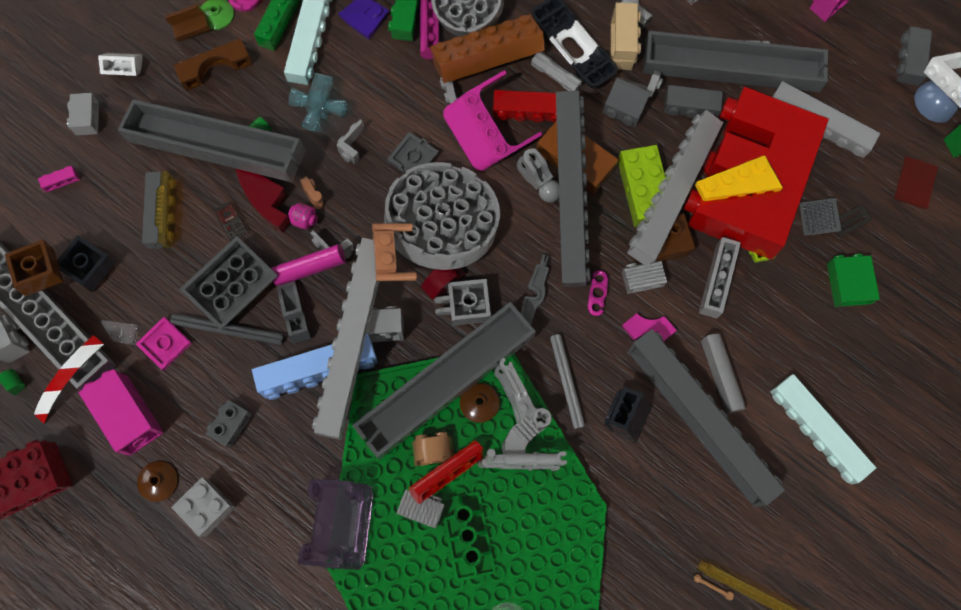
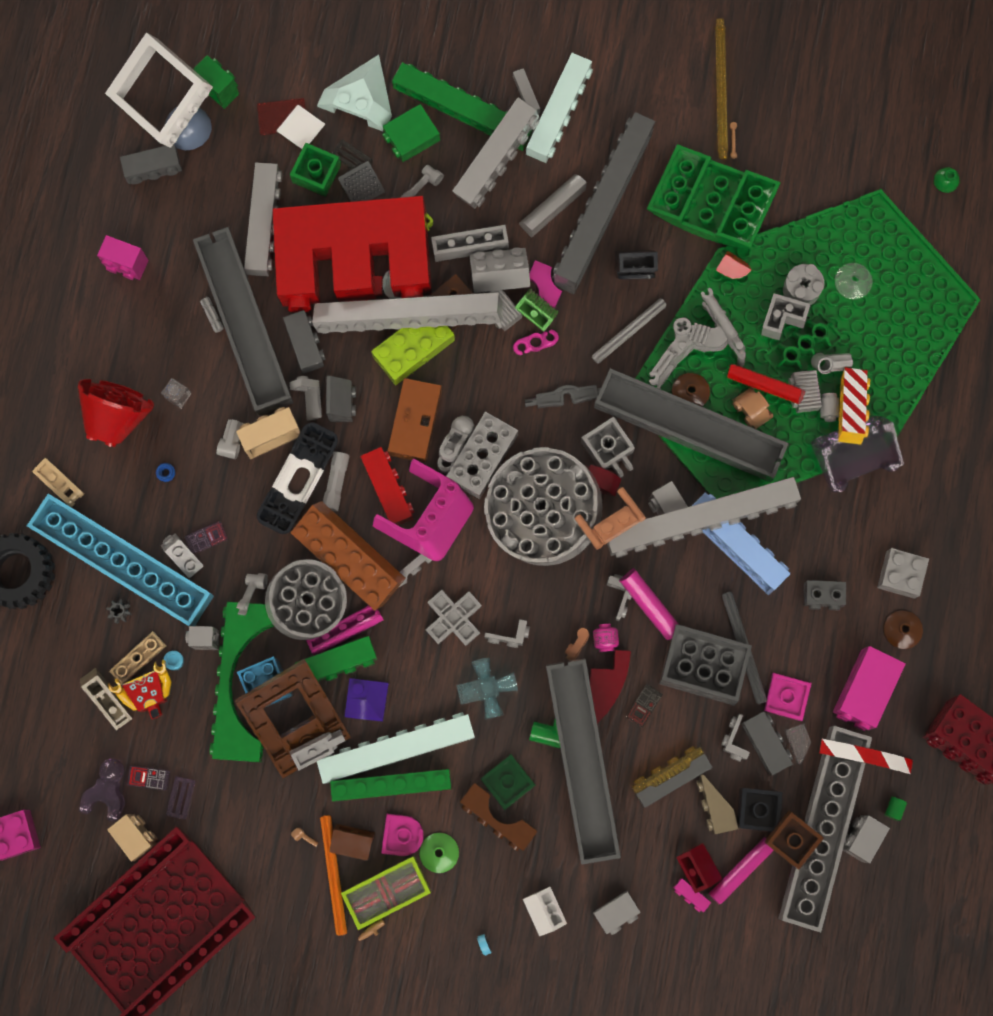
camera: 115 degrees left, 5 degrees up
reddish brown panel [165,4,210,42] -> none
dark grey slope [276,281,311,344] -> none
dark grey plate [387,132,439,174] -> none
dark grey piece [556,90,590,287] -> none
yellow wing [695,155,783,201] -> none
none -> white sticker [277,105,325,149]
none -> green brick [290,142,341,197]
none -> light aqua wedge [317,55,392,131]
none -> green brick [392,62,533,151]
none -> light grey brick [400,165,444,198]
none -> light grey plate [425,590,482,646]
none -> light grey brick [446,412,518,499]
none -> light grey brick [453,97,539,209]
none -> light grey brick [470,247,530,293]
none -> medium azure tile [477,934,492,956]
none -> dark green tile [481,755,536,810]
none -> light grey piece [513,68,540,114]
none -> bright green brick [515,289,558,332]
none -> green slope [647,144,781,249]
none -> dark red brick [676,843,722,893]
none -> dark tan slope [697,775,738,834]
none -> dark pink brick [708,837,774,905]
none -> brick [716,251,751,279]
none -> light grey bracket [721,713,750,762]
none -> dark grey brick [741,712,793,776]
none -> light grey brick [761,293,811,341]
none -> light grey brick [783,264,824,306]
none -> light grey piece [811,353,853,374]
none -> light grey brick [820,393,840,422]
none -> brick [838,367,870,445]

